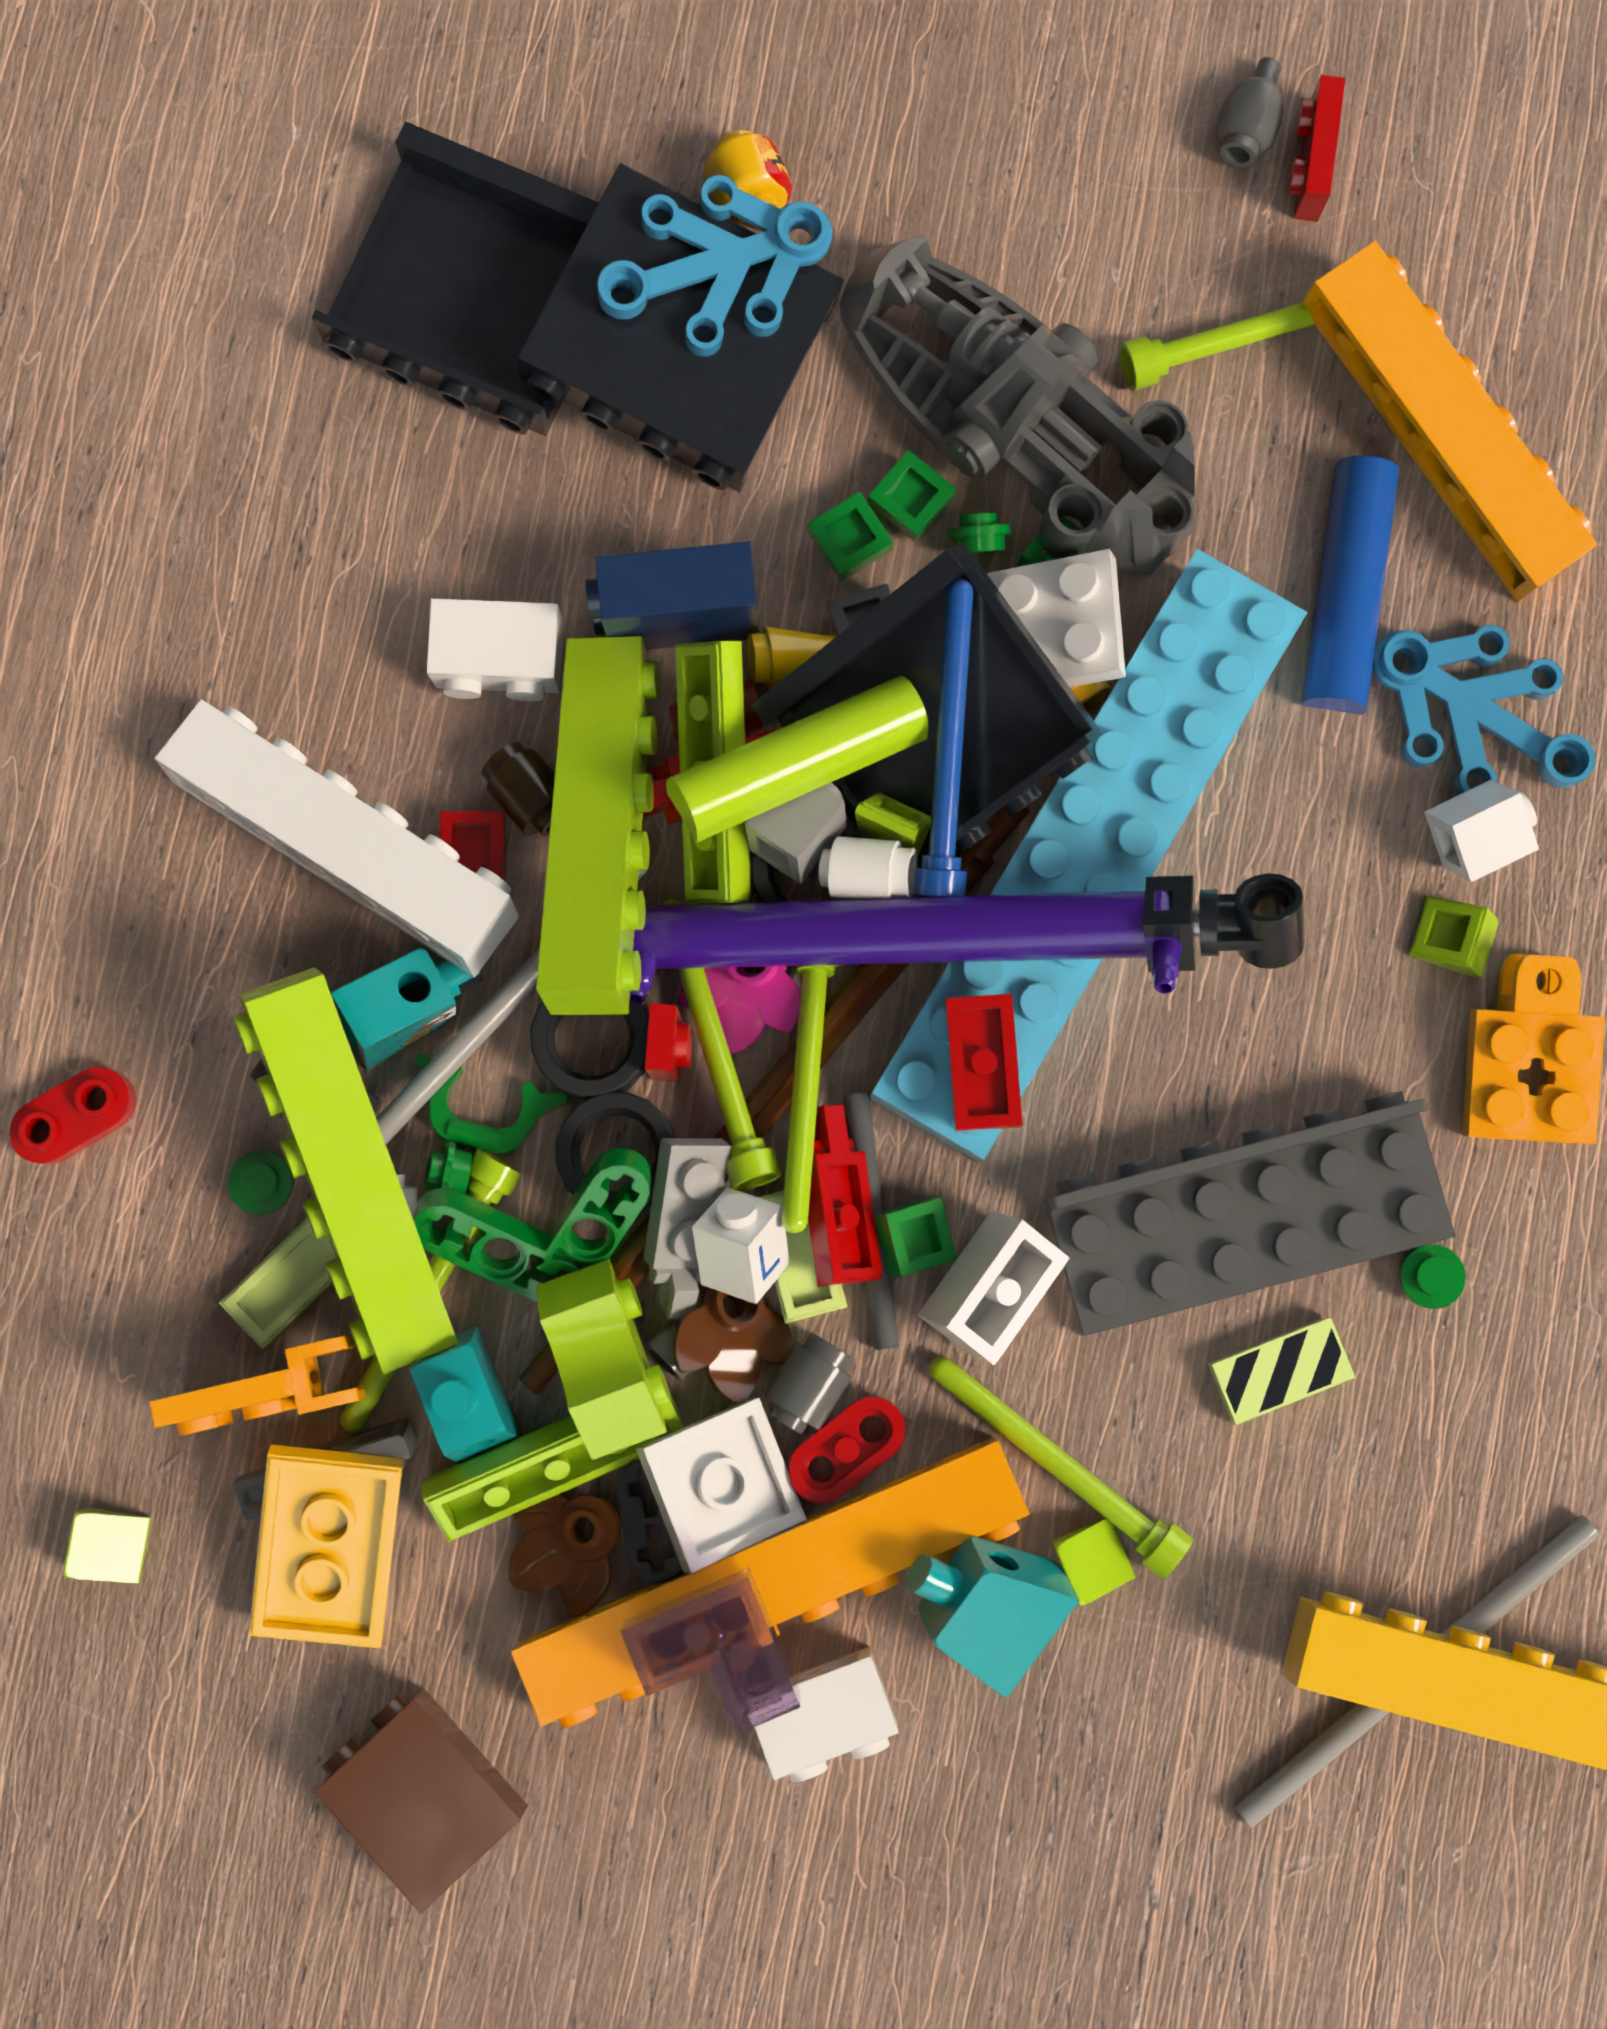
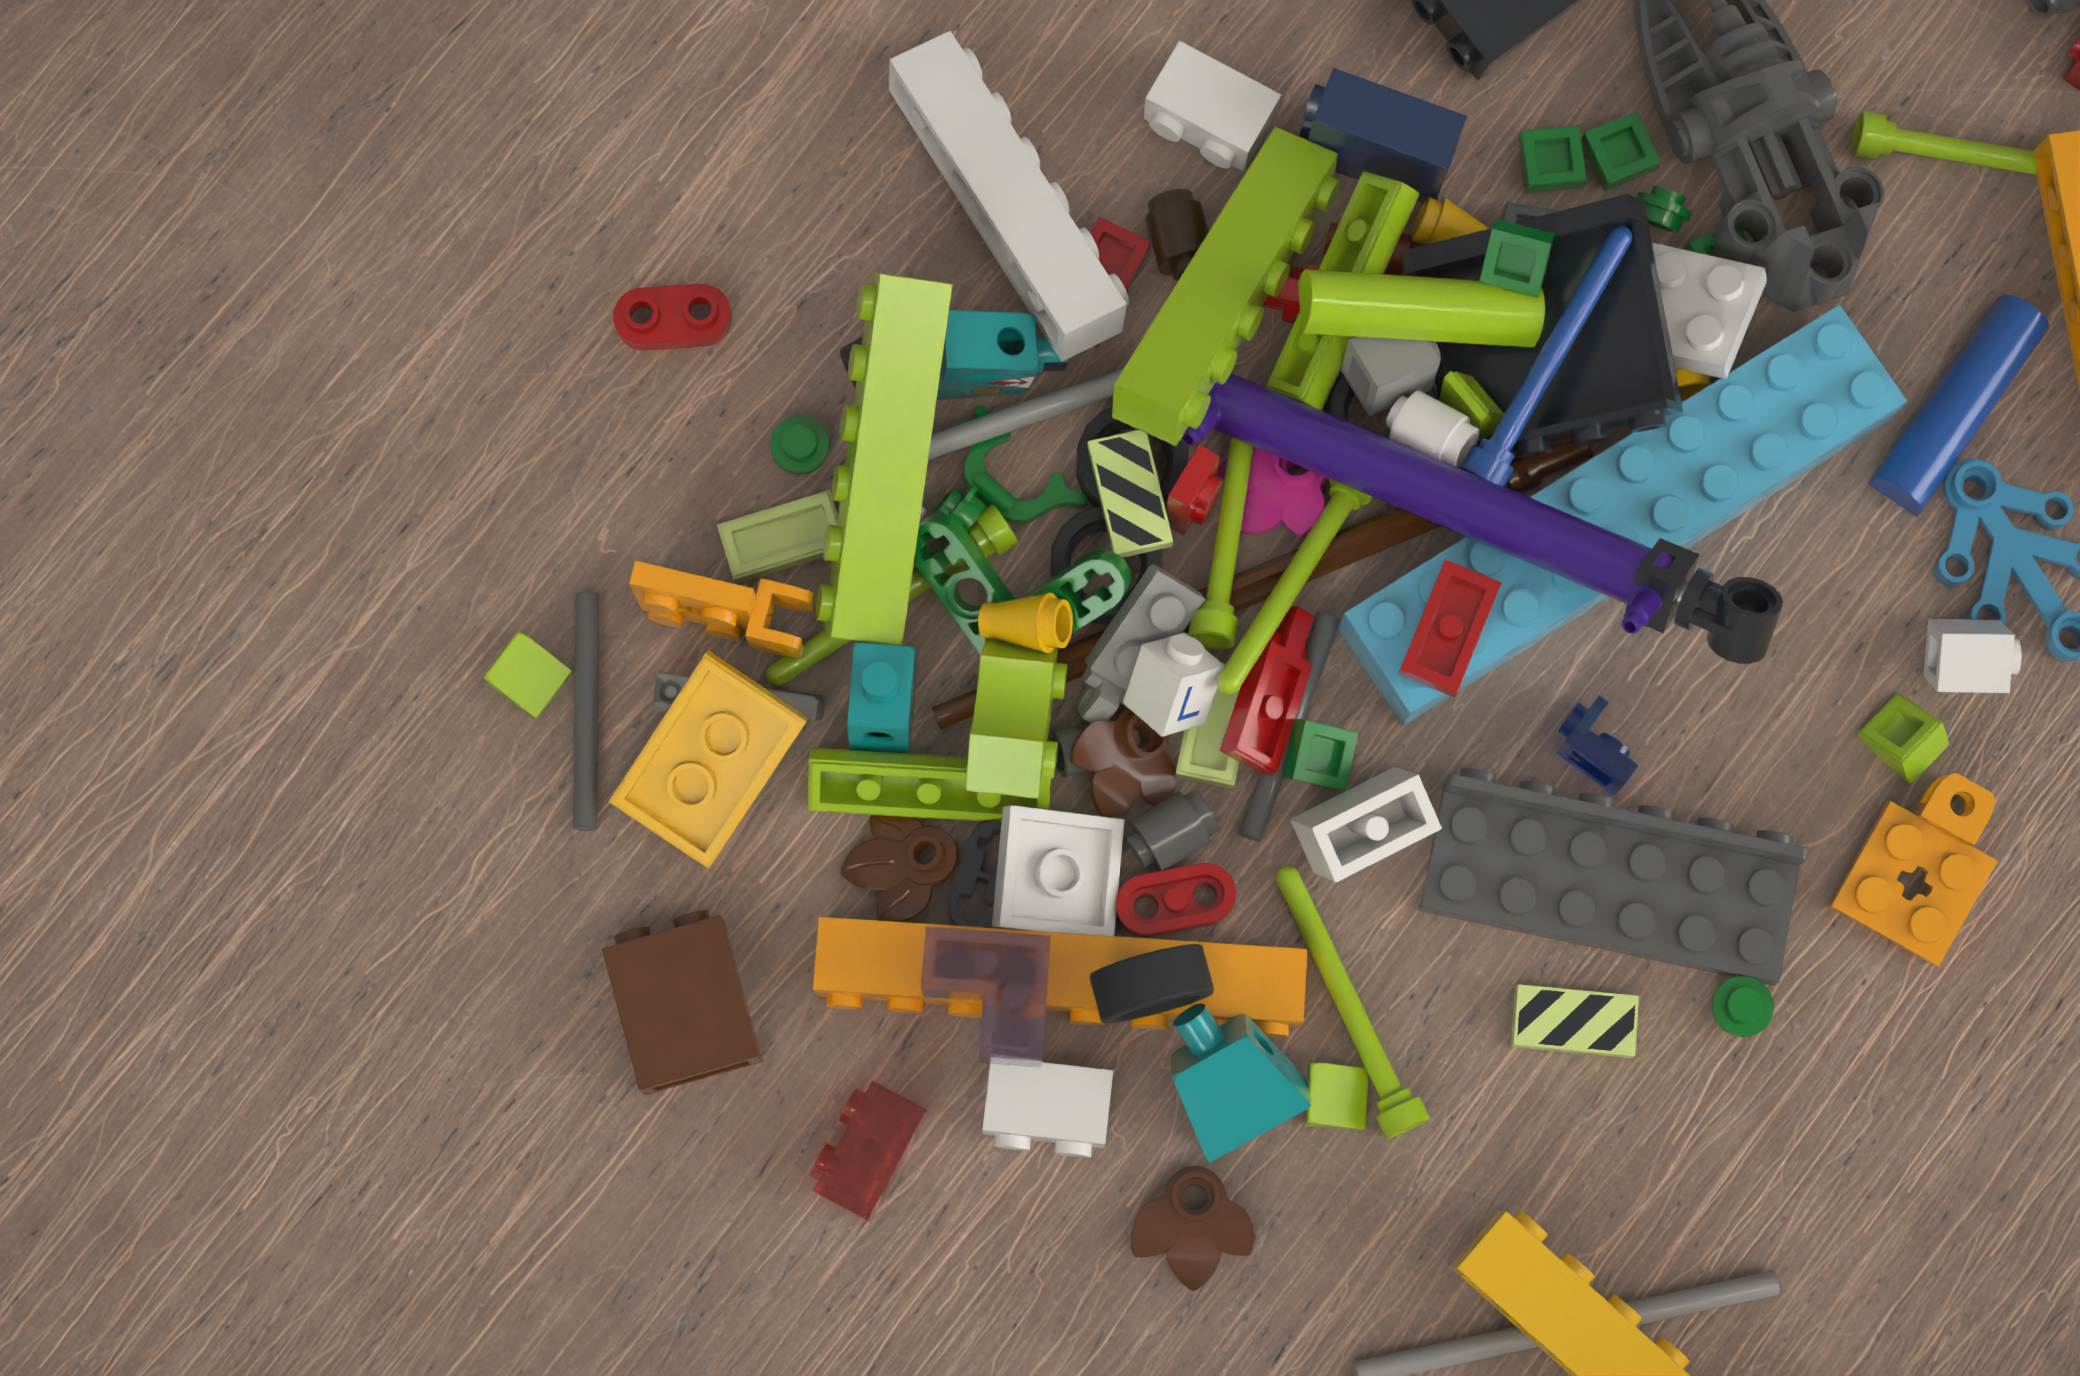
camera: 25 degrees right, 5 degrees down
none -> dark grey bar [573,592,599,831]
none -> clear red brick [810,1081,928,1224]
none -> yellow cone [978,593,1073,654]
none -> yellowish green tile [1087,430,1173,558]
none -> black tyre [1090,944,1214,1023]
none -> reddish brown plate [1130,1166,1254,1291]
none -> green plate [1479,219,1555,297]
none -> clear blue bracket [1556,695,1639,795]

